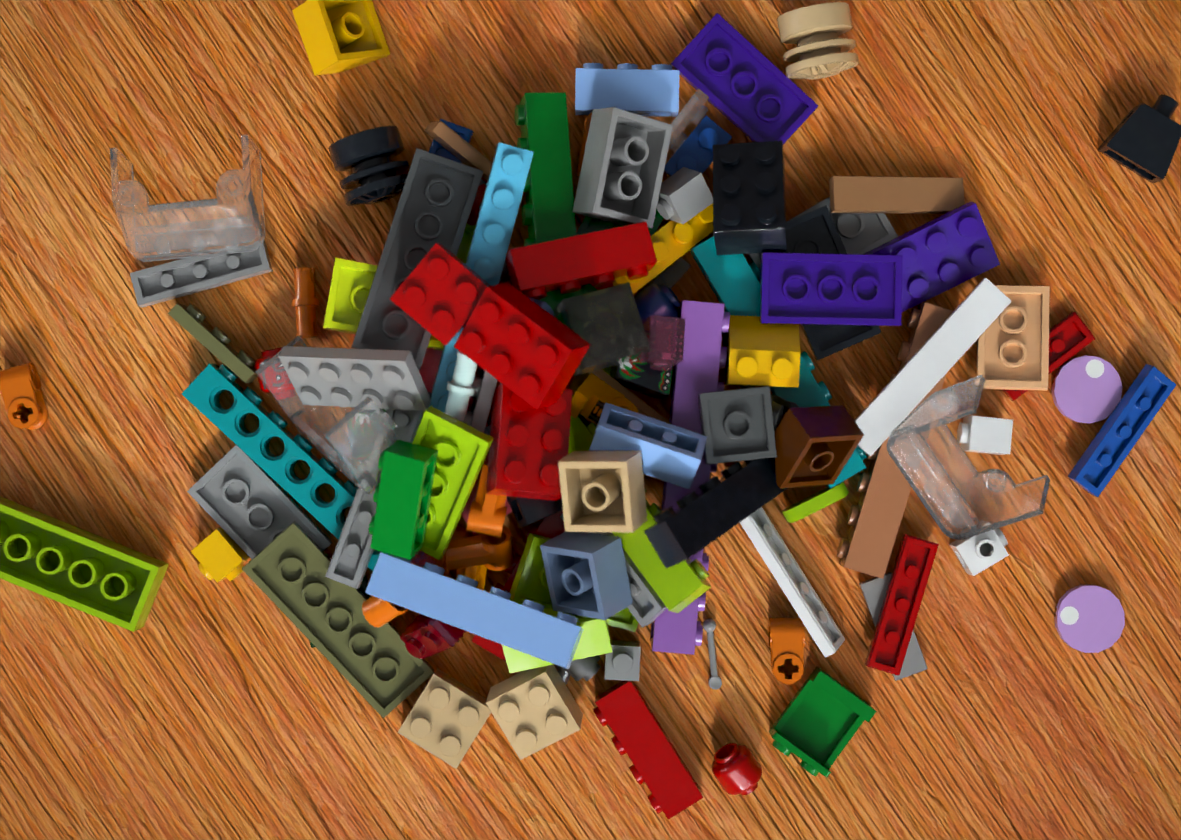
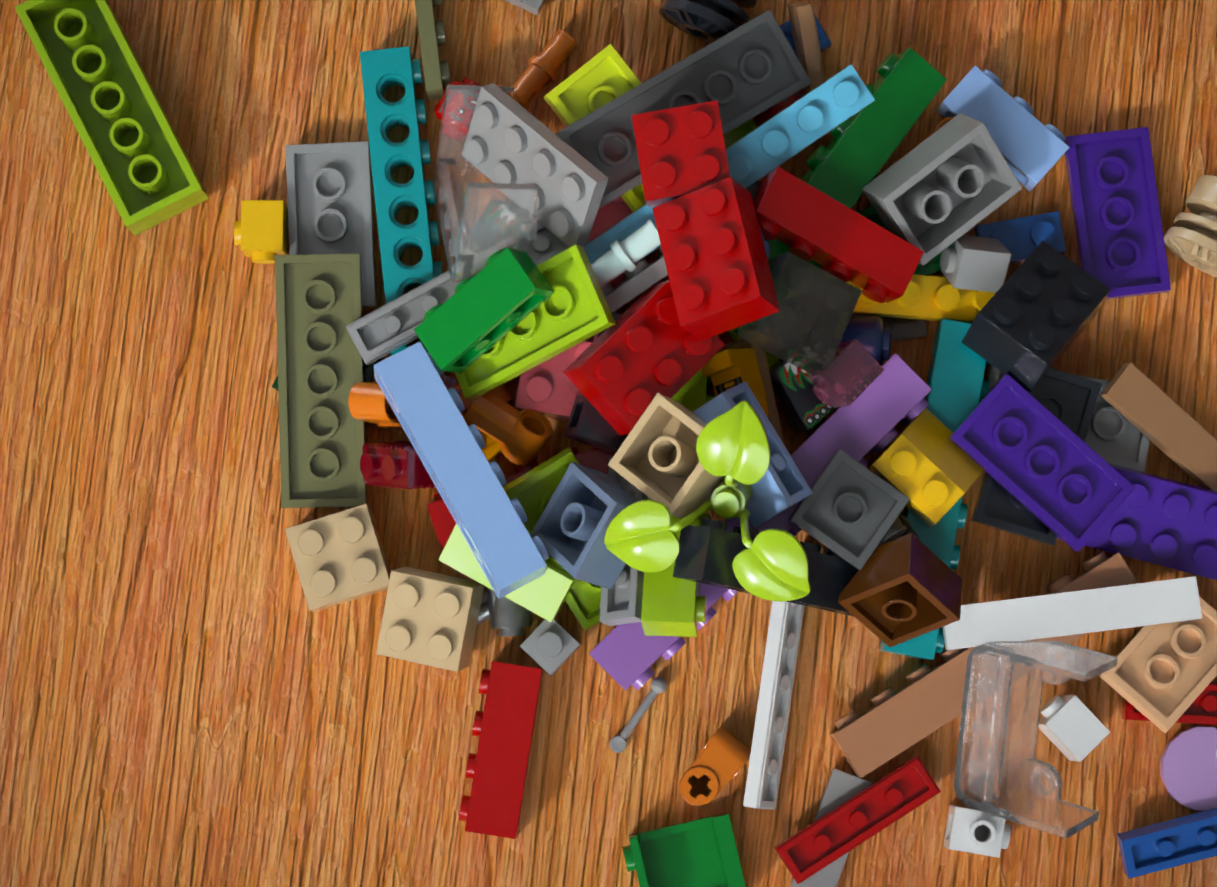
camera: 45 degrees right, 5 degrees down
orange piece [466,464,507,538] -> none
clear plate [668,88,709,152] -> none
red head [711,743,762,795] -> none
lime tile [782,481,849,523] -> none
none -> lime plant [604,400,811,602]

